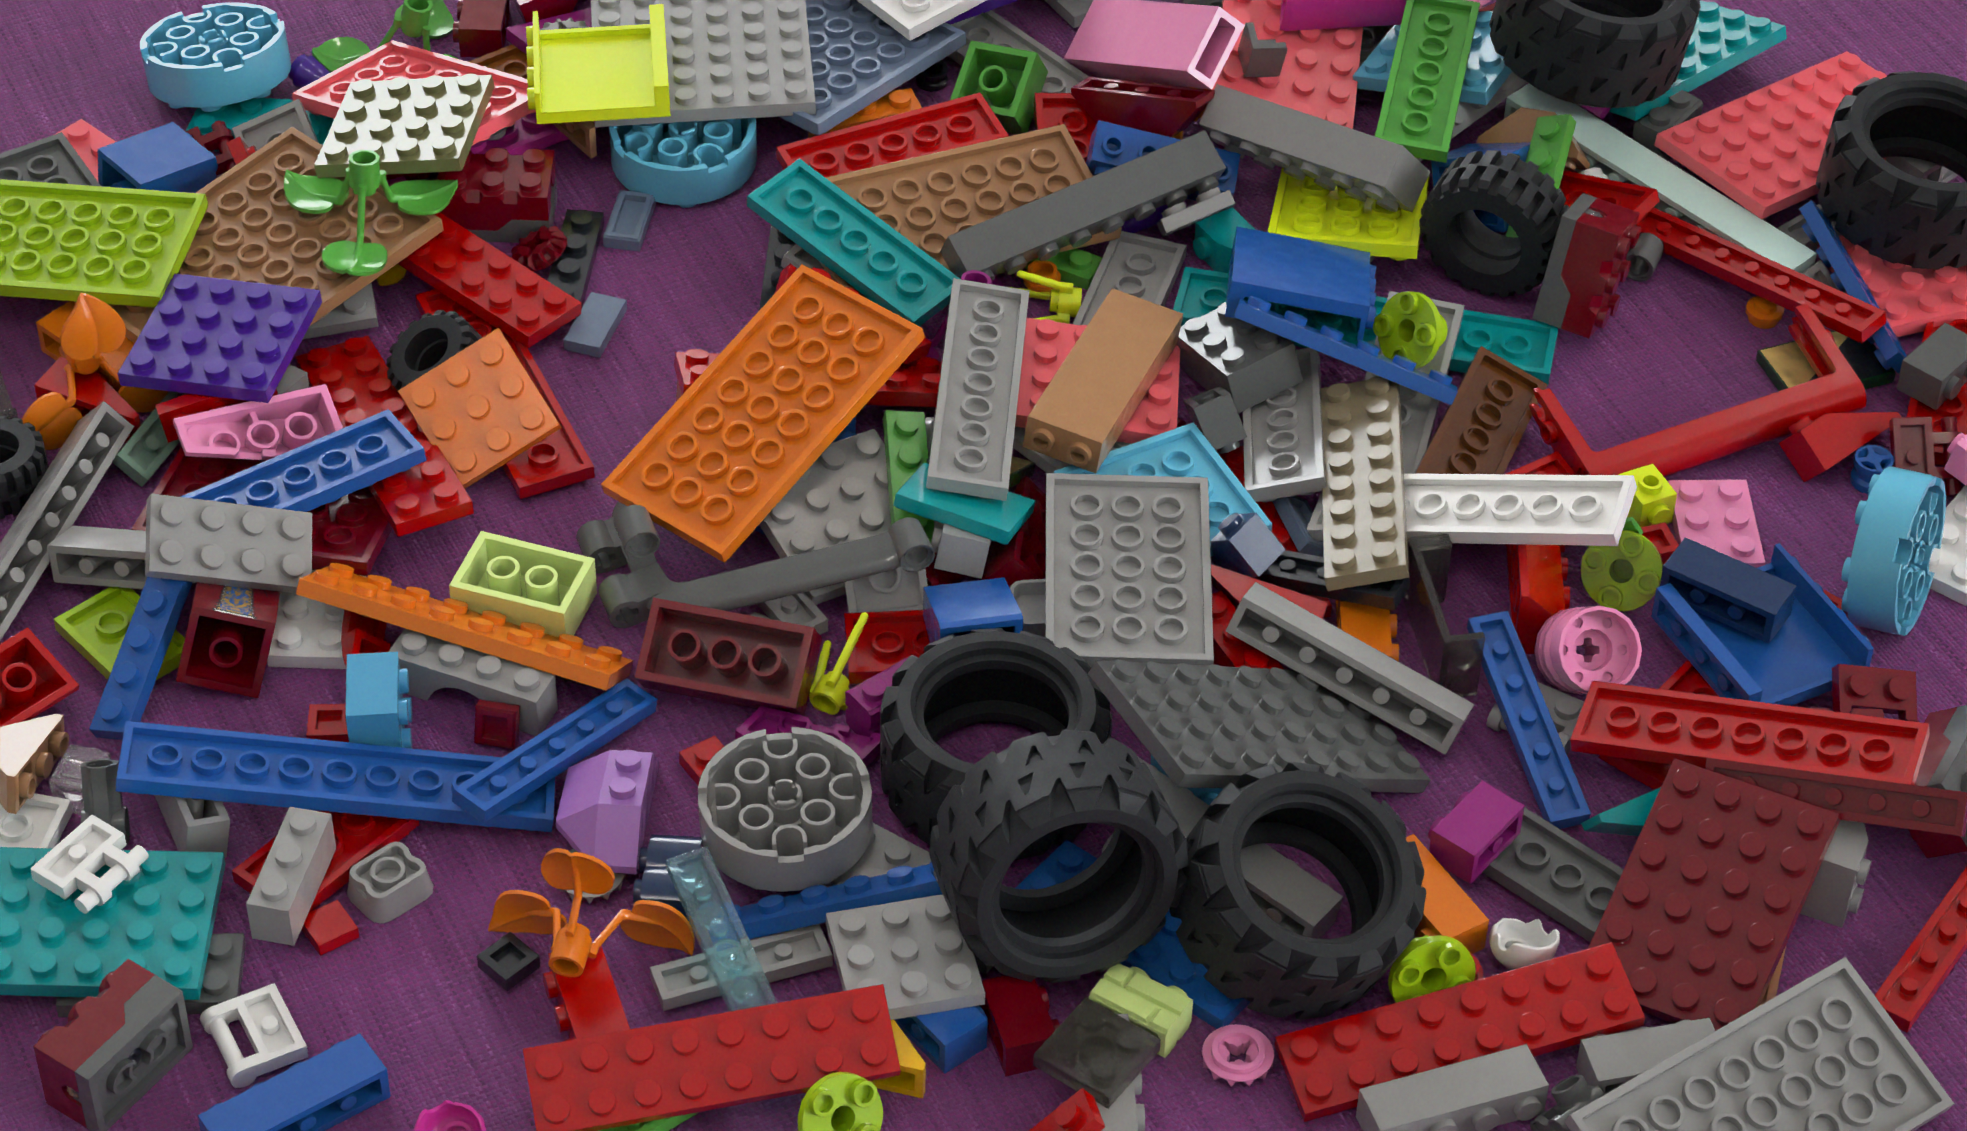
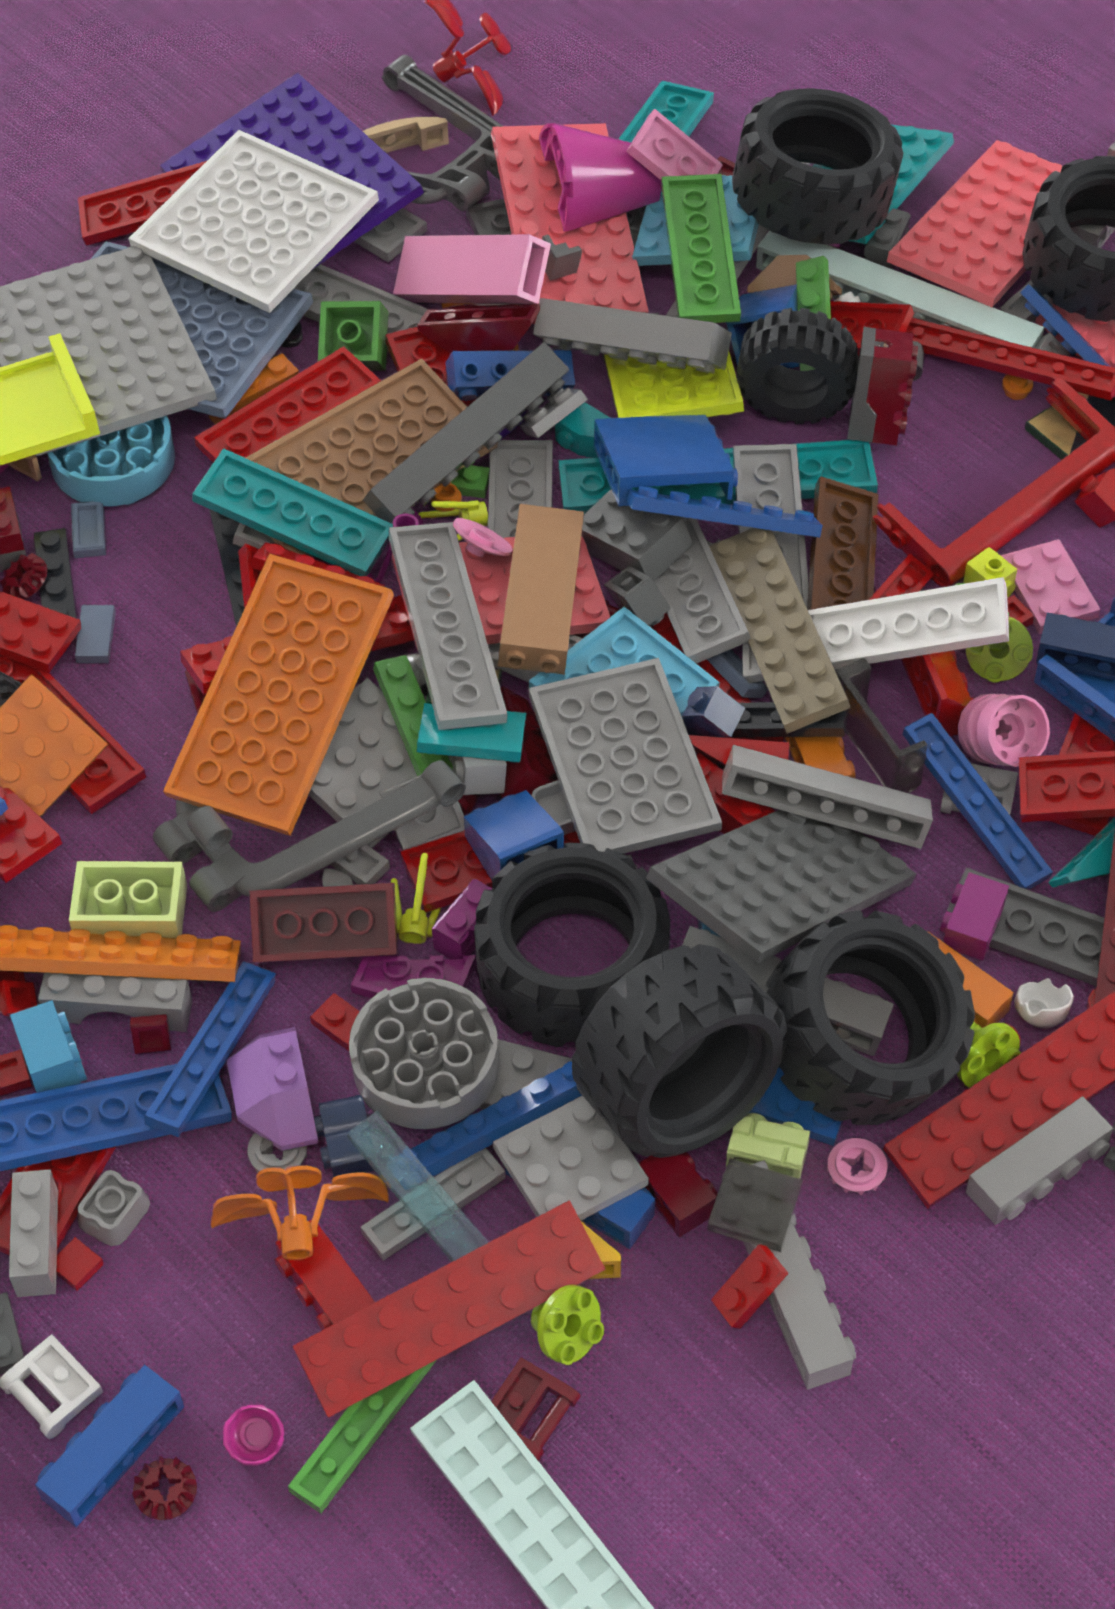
camera: 15 degrees left, 10 degrees up
black plate [477,932,540,991] -> none
lime plate [1373,291,1448,369] -> none
none -> bright pink dish [453,518,512,557]

